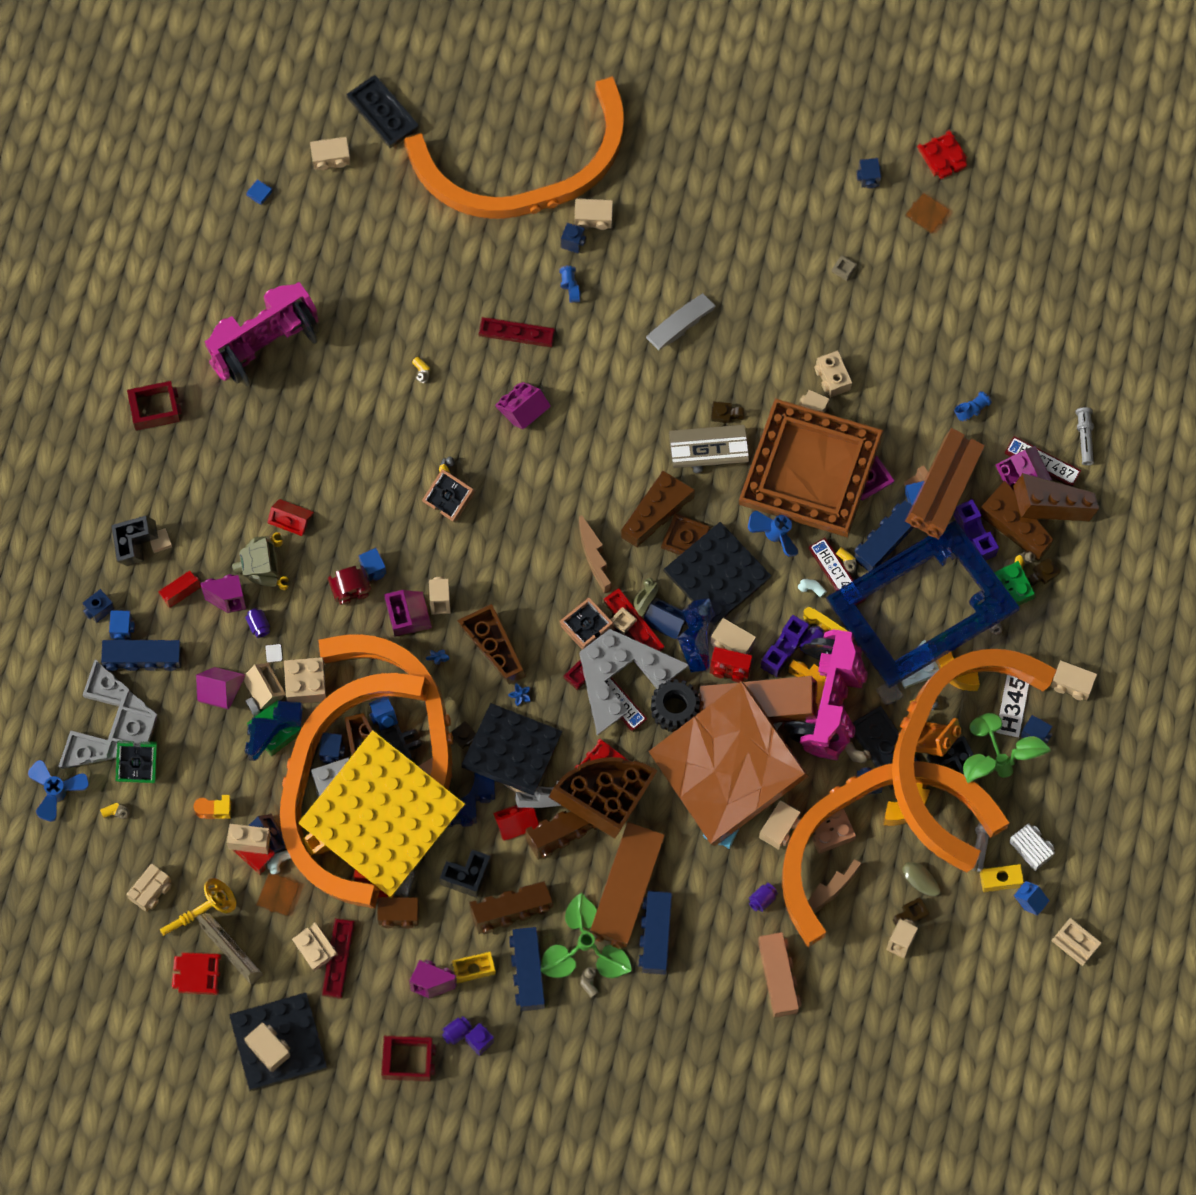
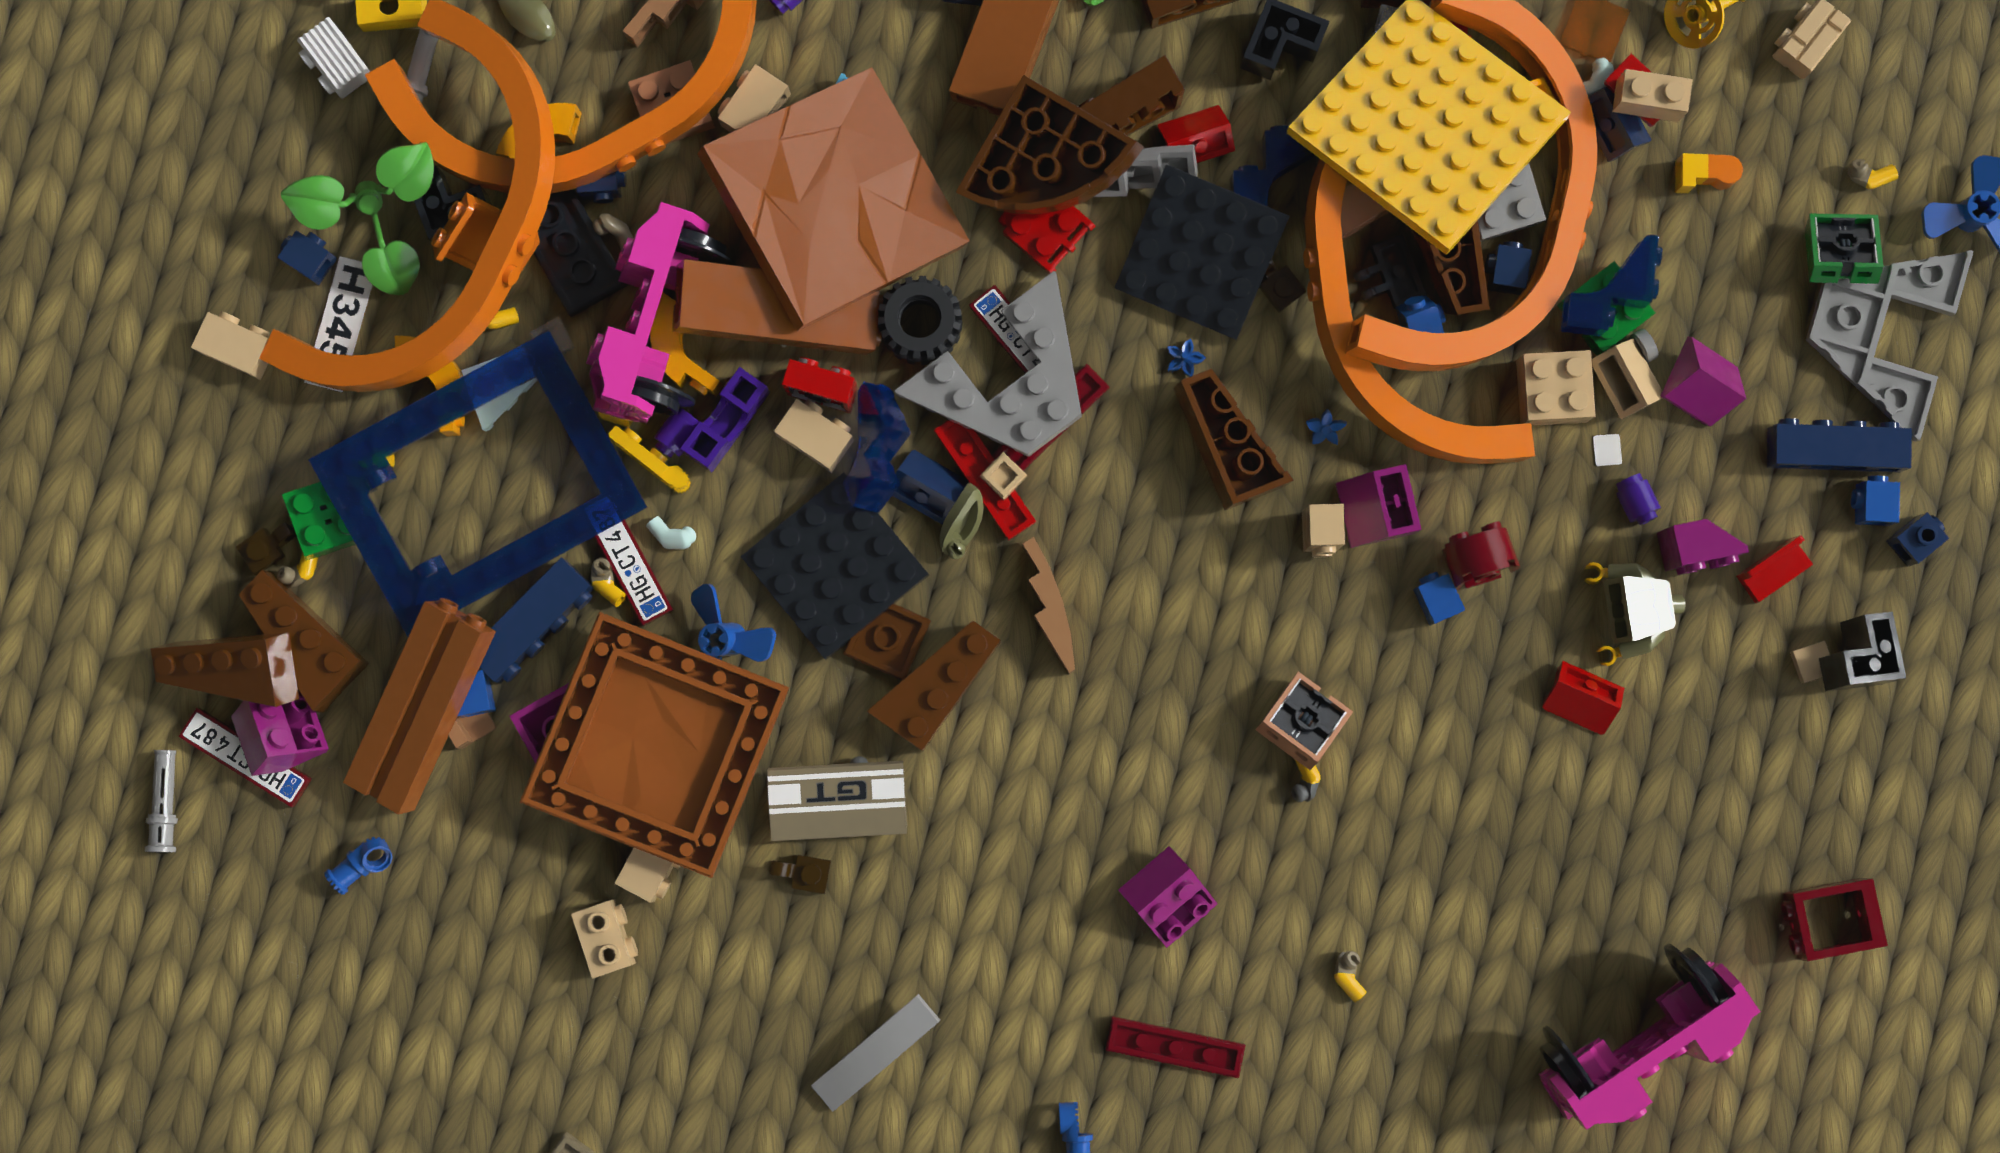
camera: 175 degrees left, 15 degrees up
piece [559,598,615,650] -> none
dark purple arch [954,499,999,563] -> none

